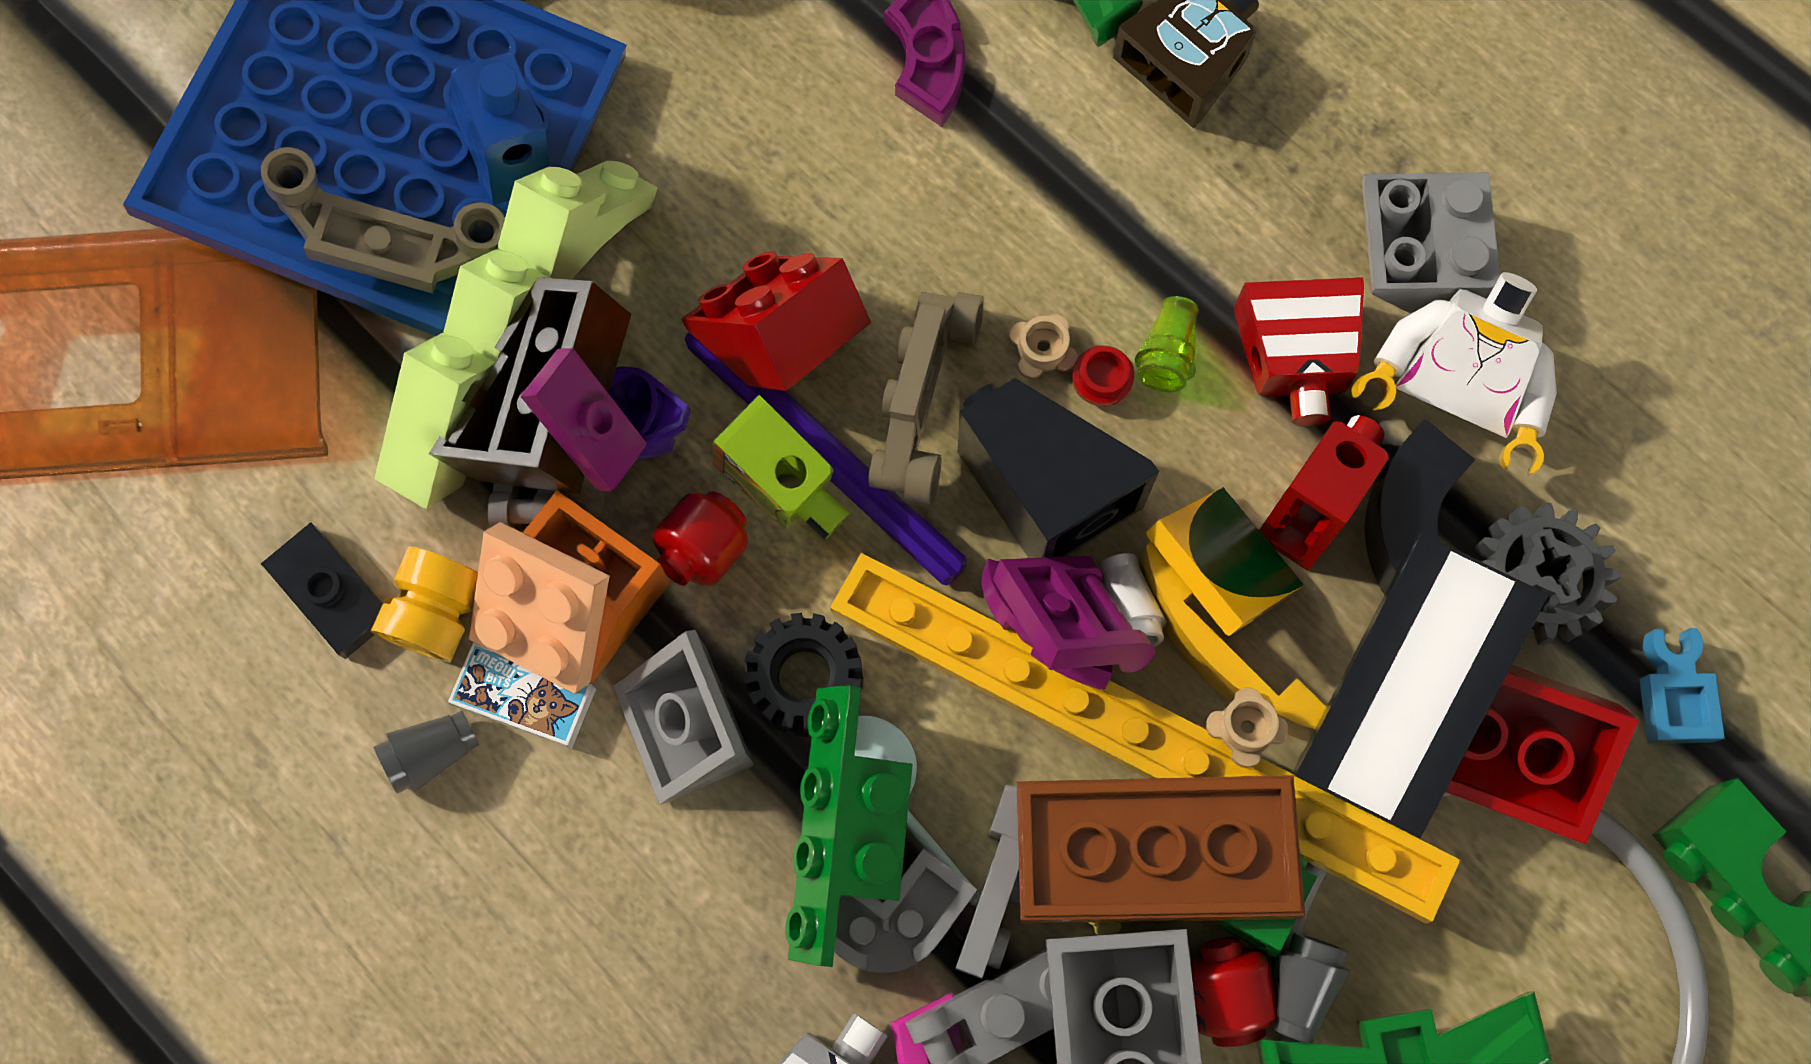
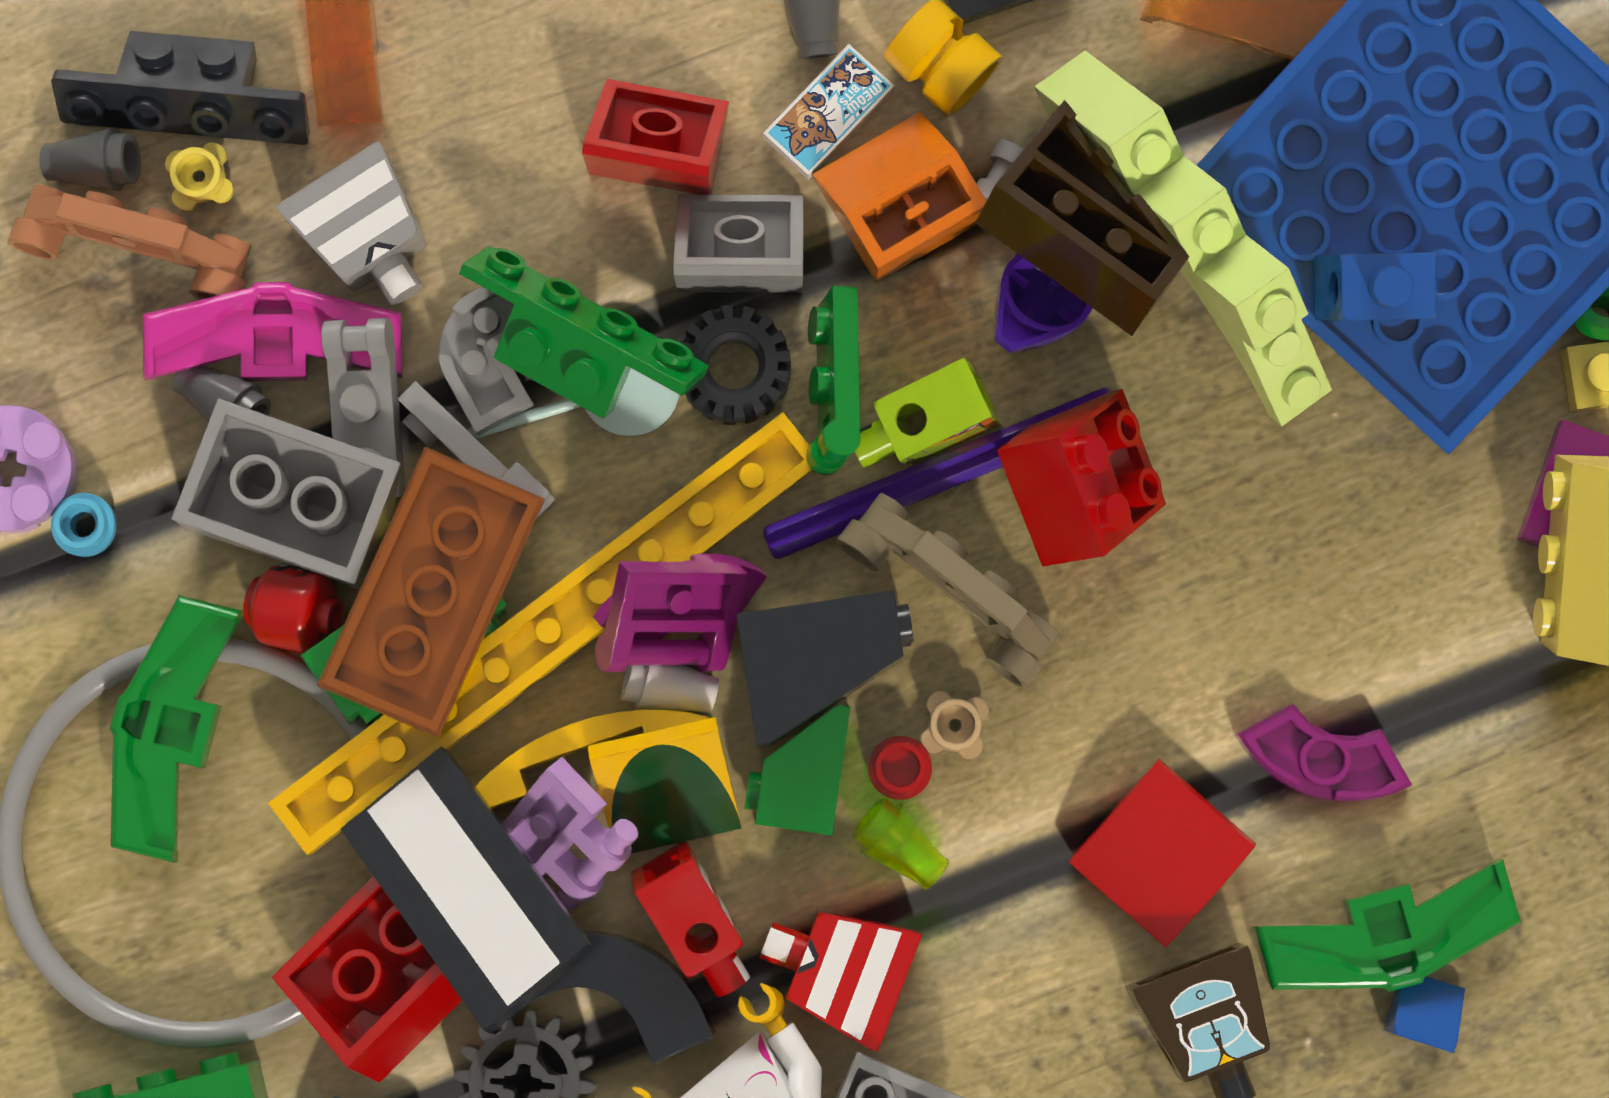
camera: 110 degrees right, 10 degrees up
dark tan plate [261,147,505,294] -> none
light nougat plate [469,522,610,694] -> none
magenta plate [520,348,647,491] -> none
red head [653,491,748,586] -> none
tan plate [1206,688,1288,768] -> none
dark grey cone [1272,932,1350,1044] -> none
none -> lavender plate [503,757,638,910]
none -> red slope [582,79,729,195]
none -> green slope [744,705,851,836]
none -> green plate [806,285,860,476]
none -> red slope [1069,758,1256,948]

